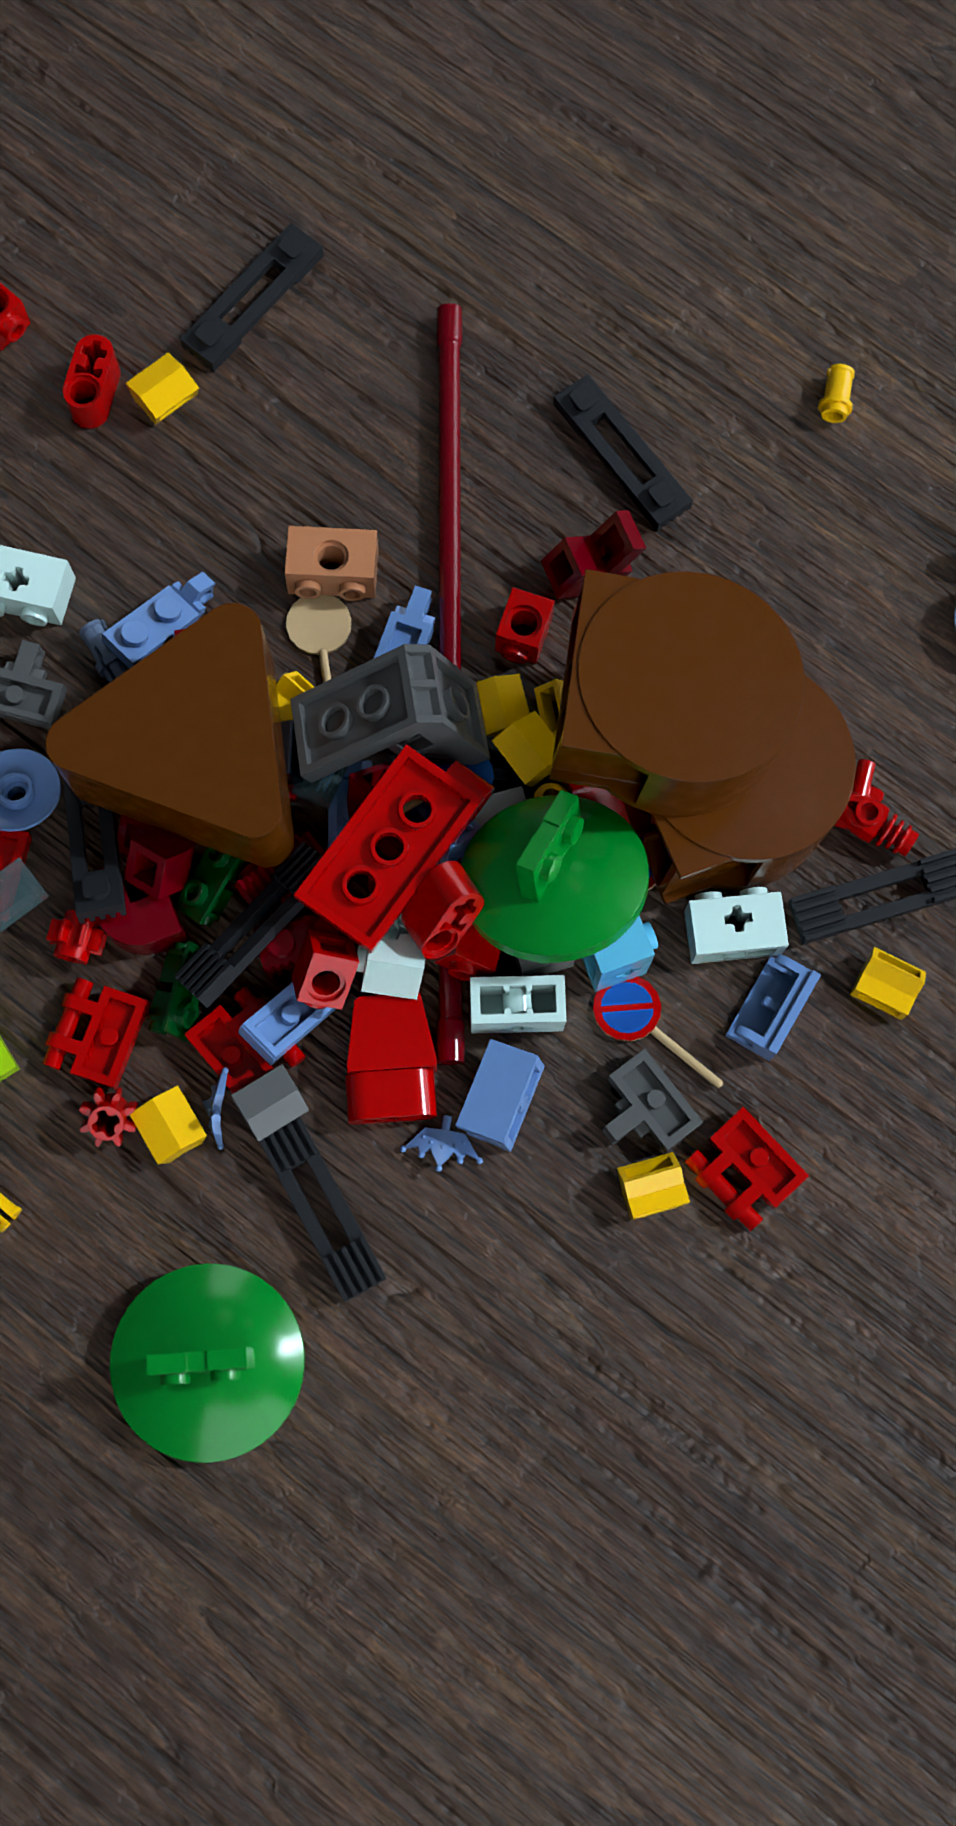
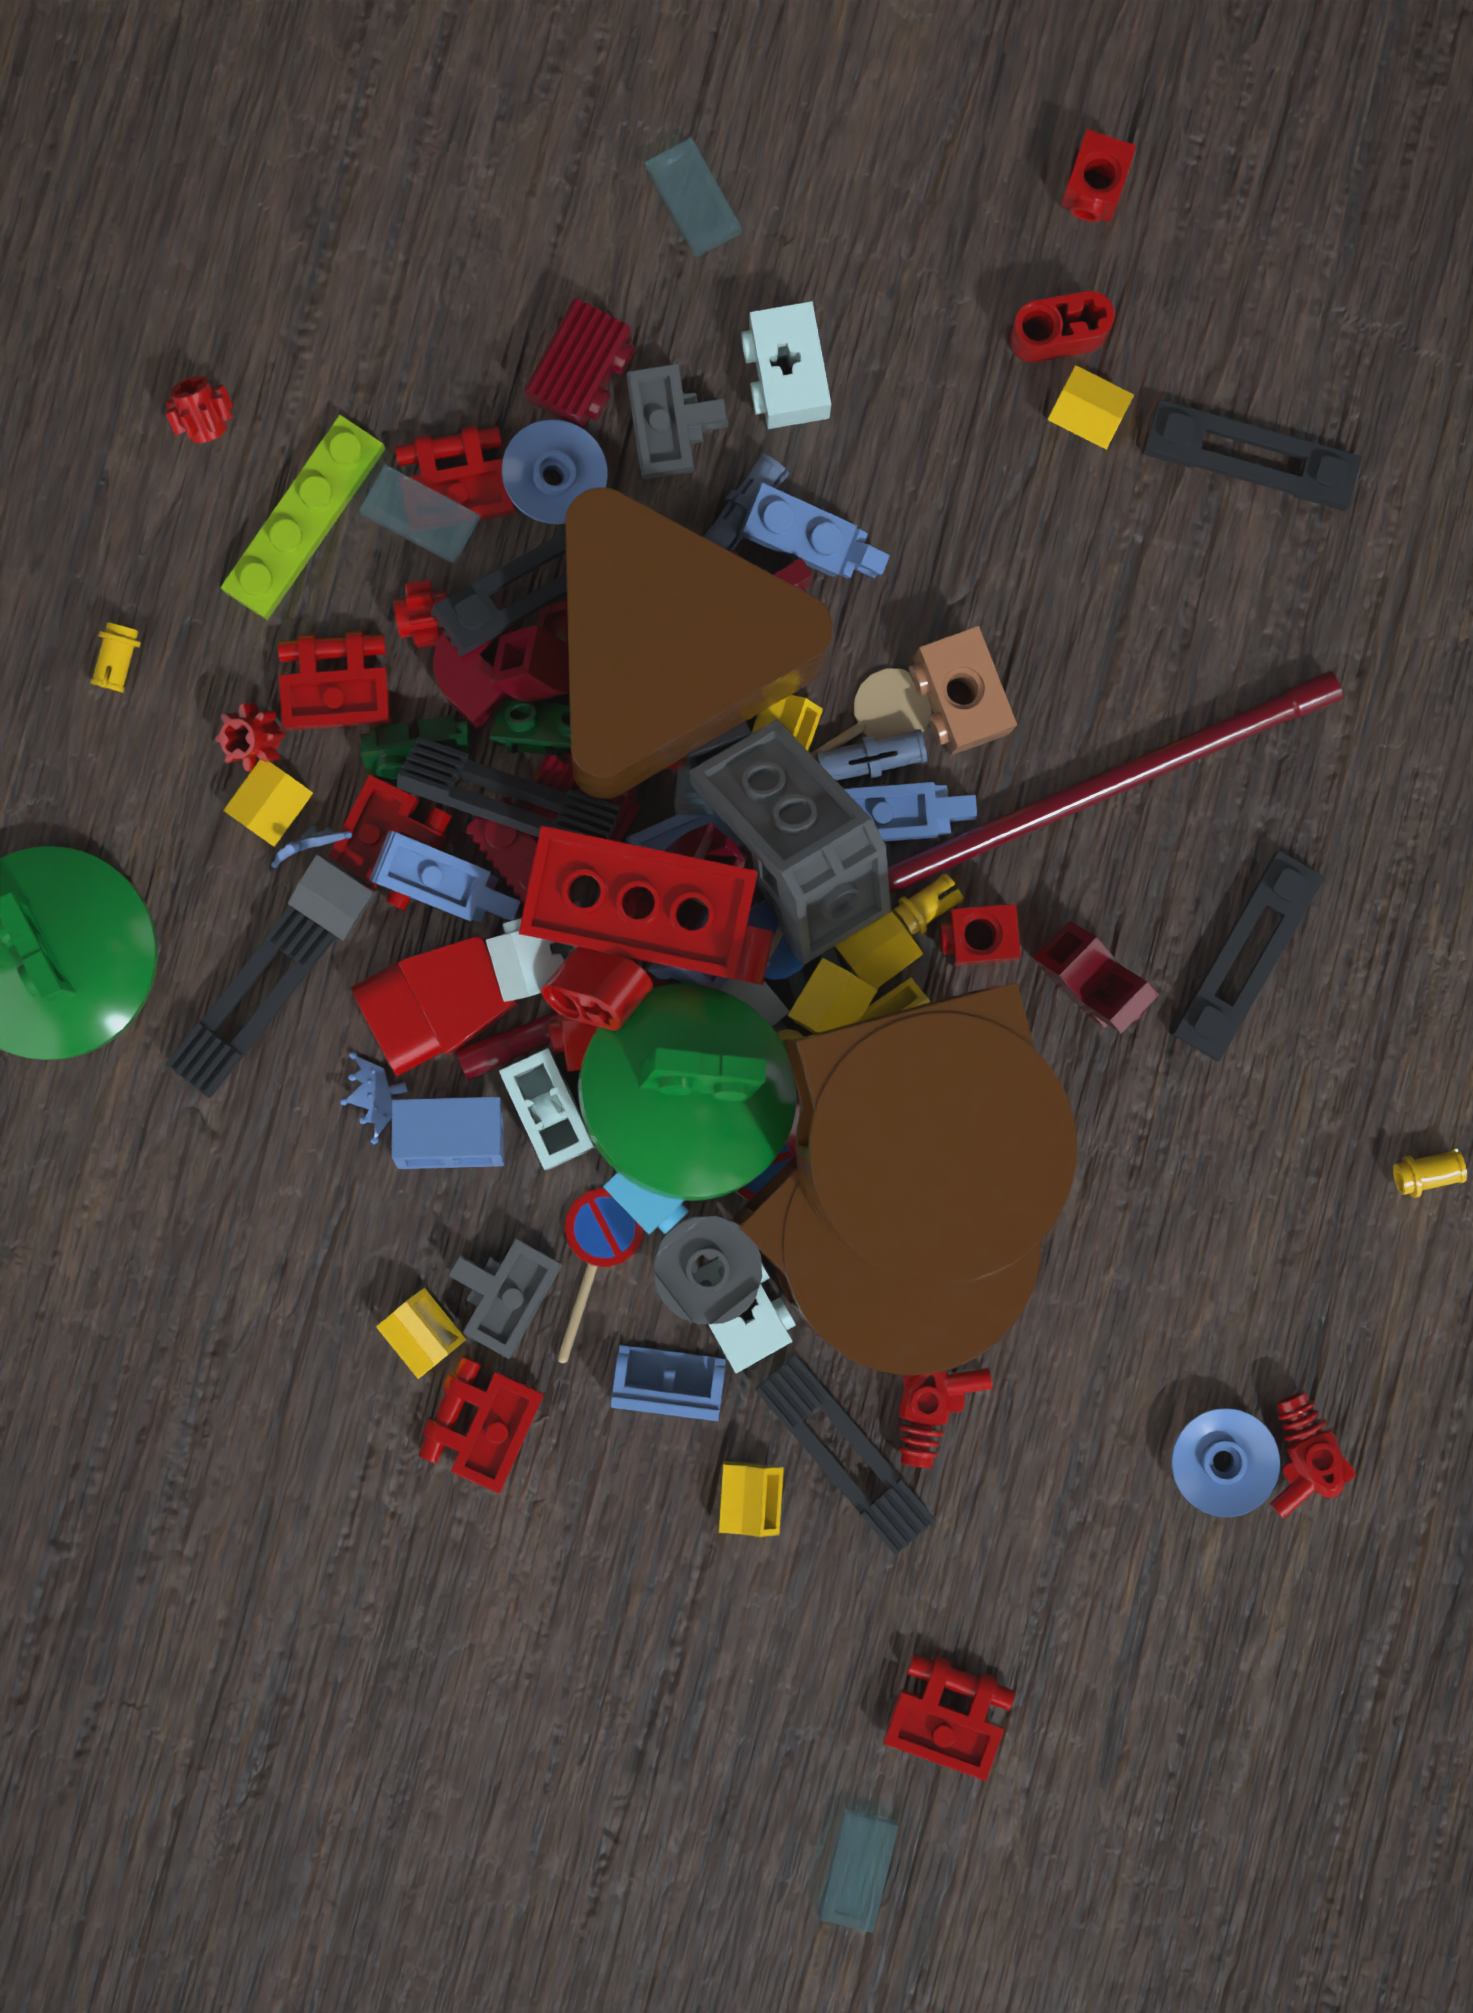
camera: 65 degrees right, 10 degrees up
red brick [291,929,359,1010] -> none
none -> dark grey plate [654,1215,762,1324]
none -> sand blue pin [816,729,927,781]
none -> yellow pin [892,874,964,935]

